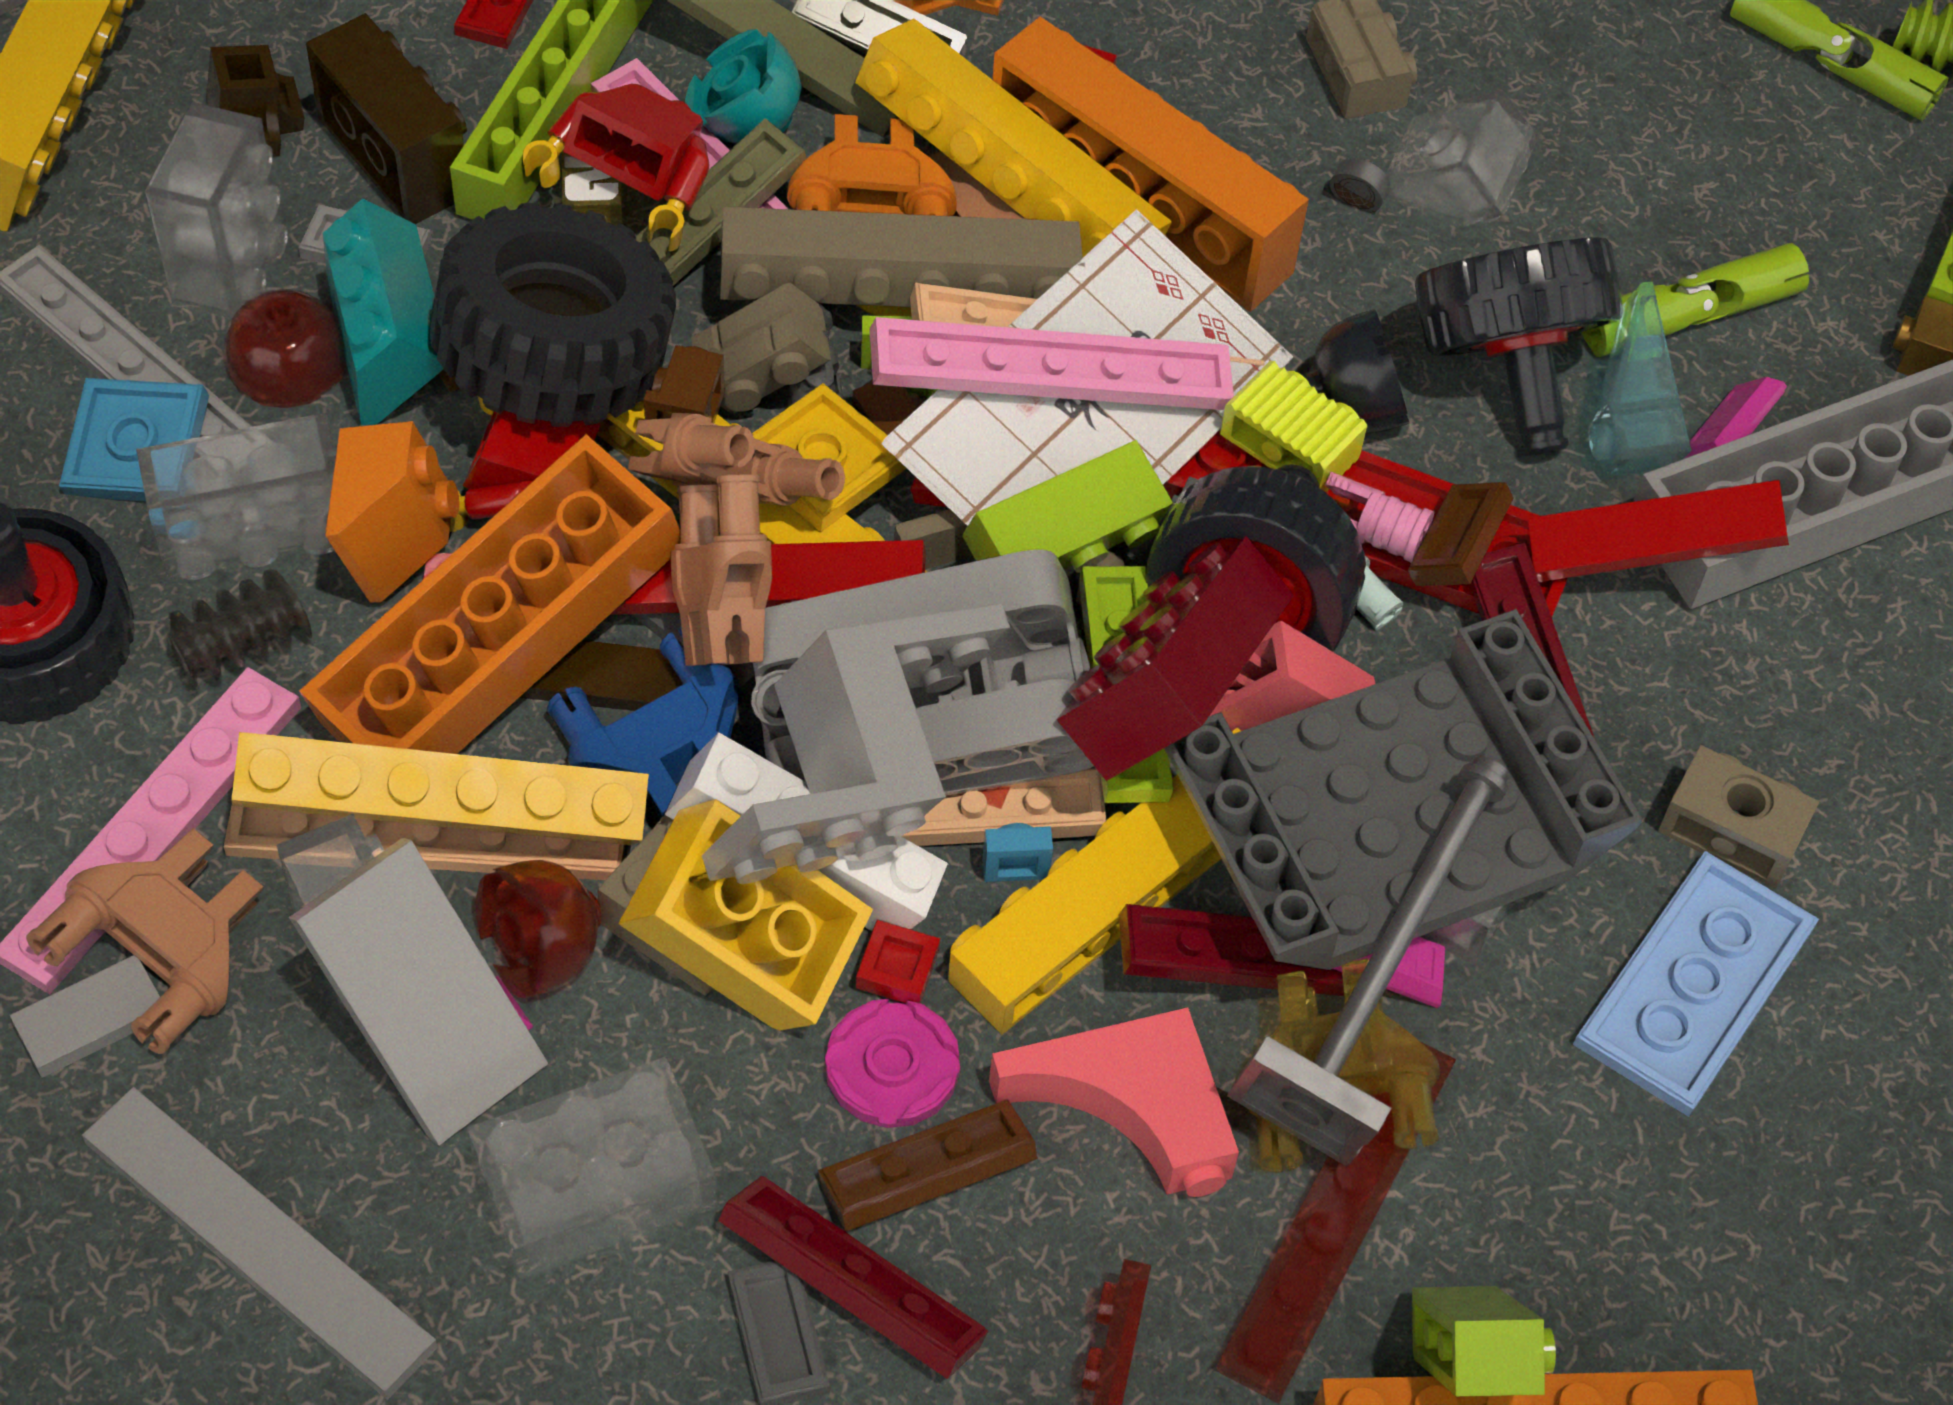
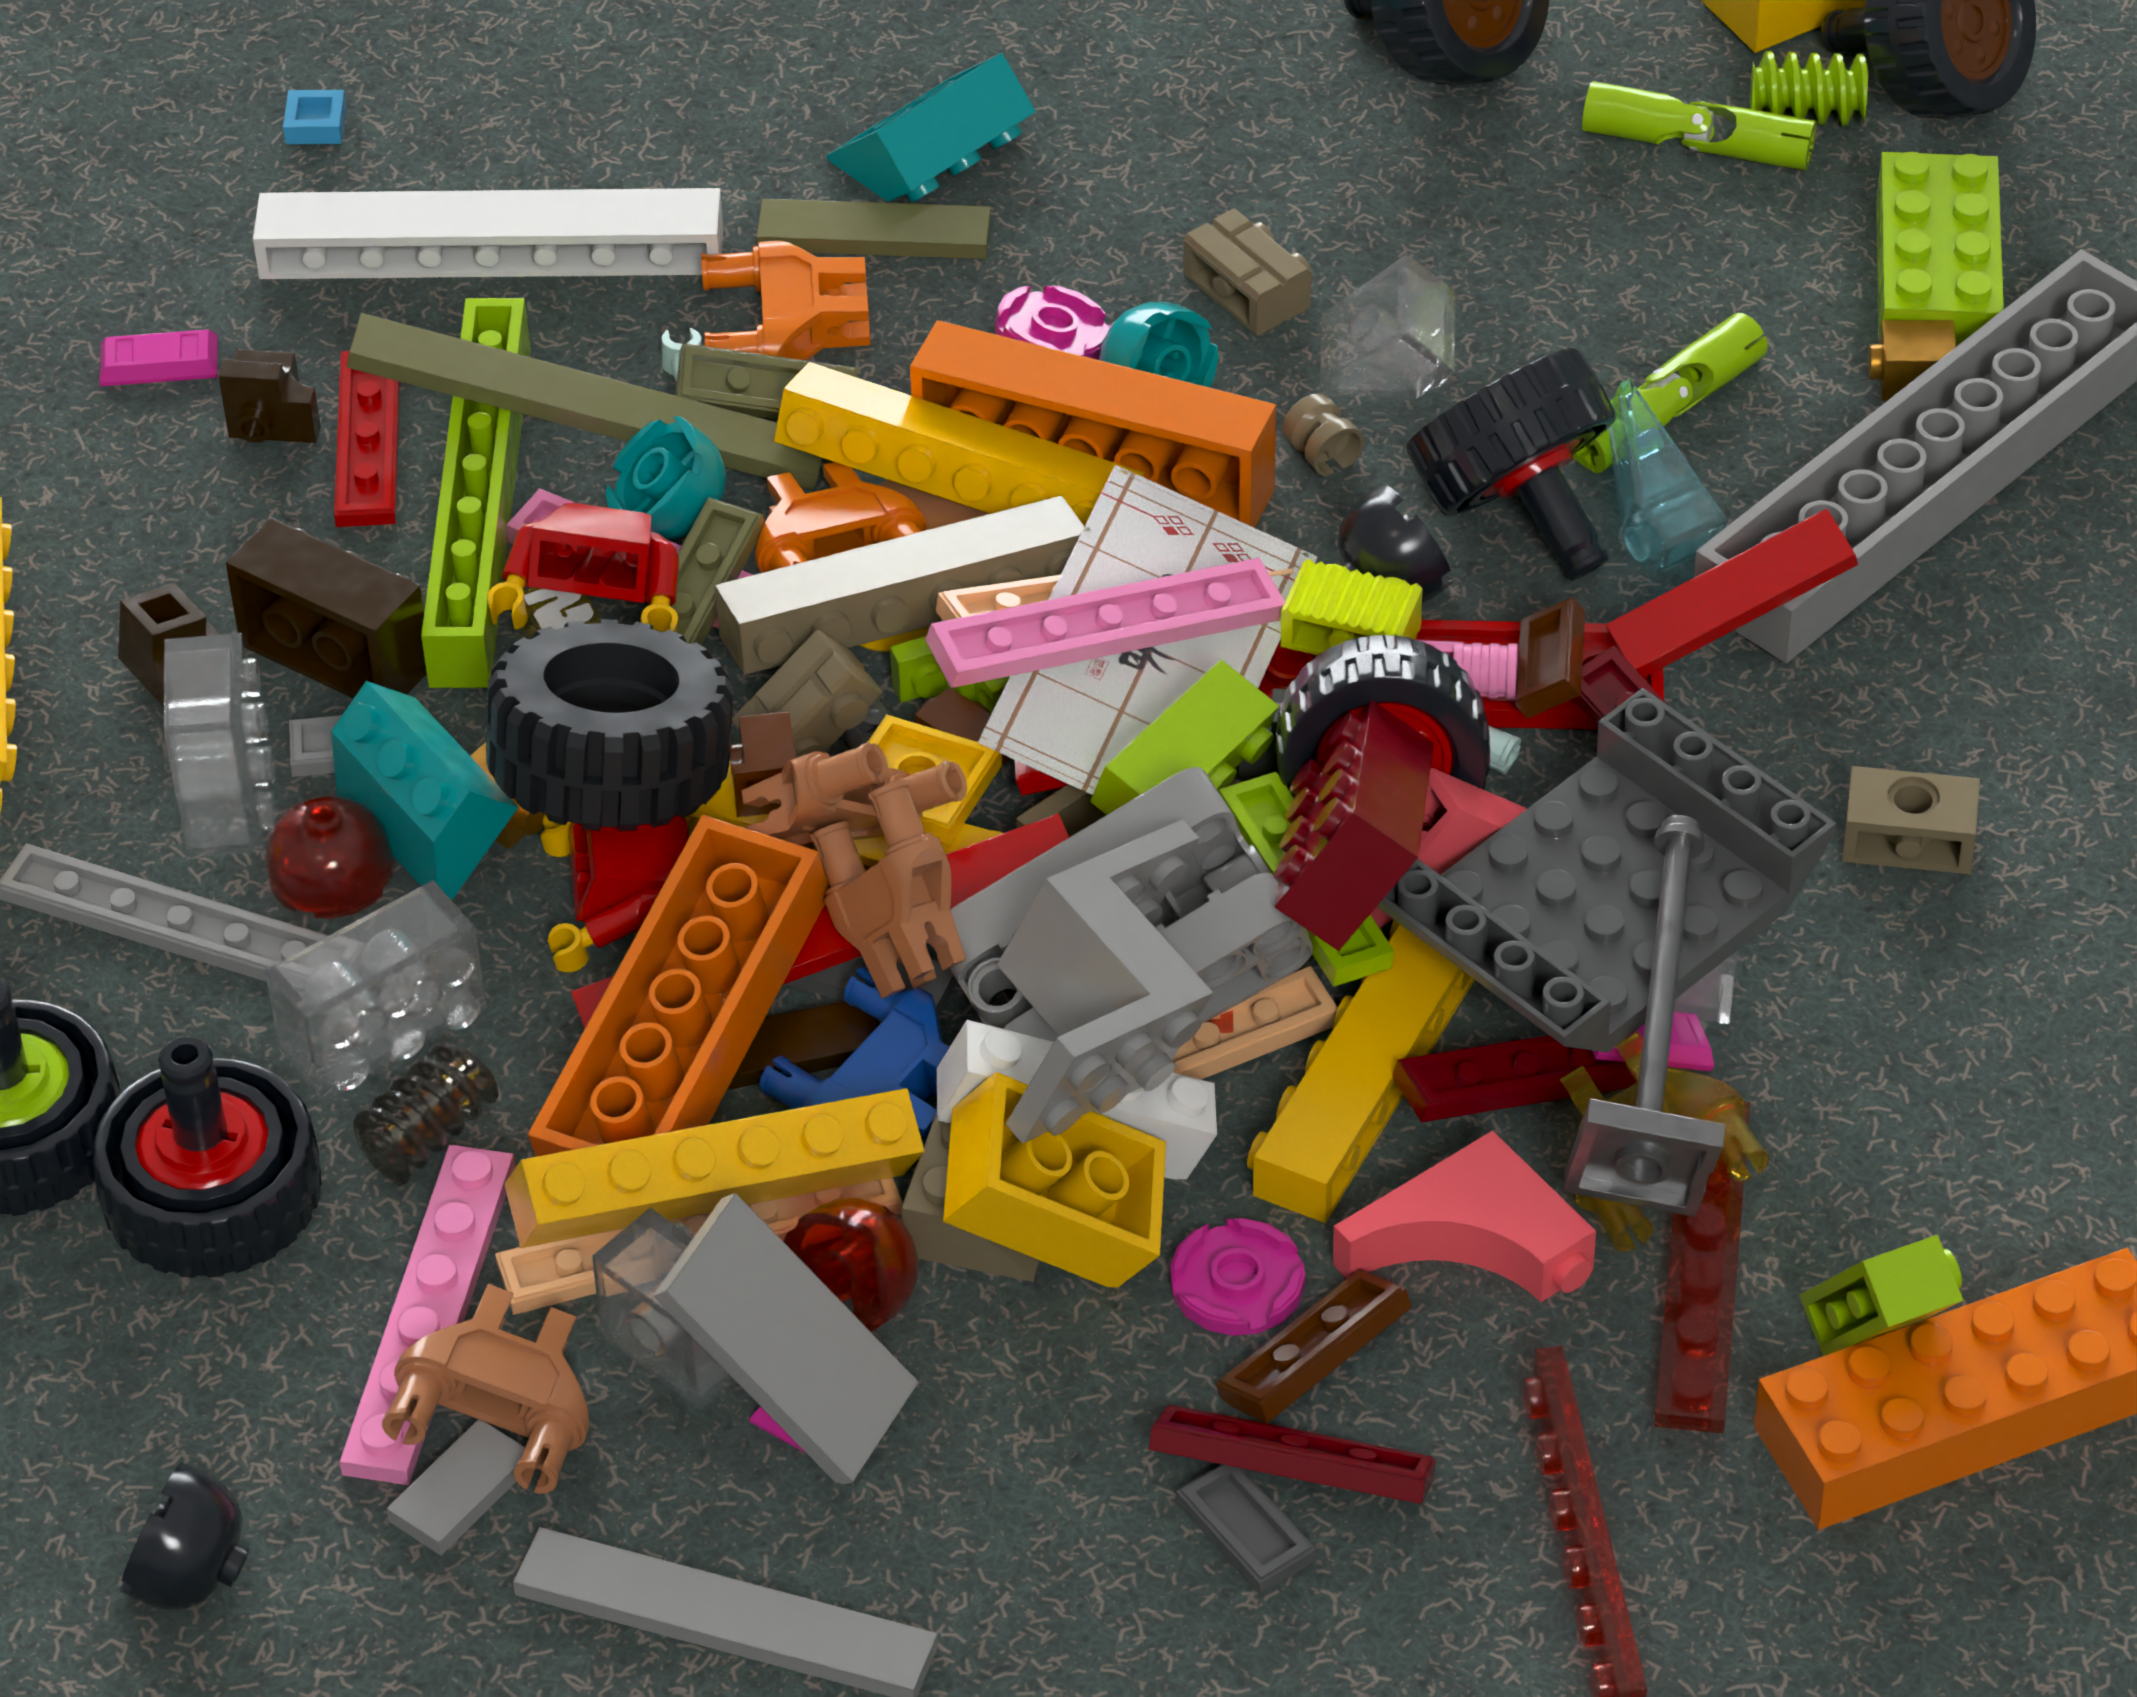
camera: 15 degrees left, 10 degrees down
dark azure tile [59,378,209,504] -> none
orange slope [325,421,459,603] -> none
clear brick [467,1056,717,1281] -> none
red plate [856,920,941,1004] -> none
dark azure plate [982,823,1053,882] -> none
flat silver tile [1330,158,1390,212] -> none
light blue tile [1573,851,1819,1117] -> none
dark pink tile [1682,377,1787,460] -> none
none -> dark pink tile [994,285,1111,360]
none -> teal cylinder [1099,302,1219,388]
none -> dark tan wheel [1282,393,1364,477]

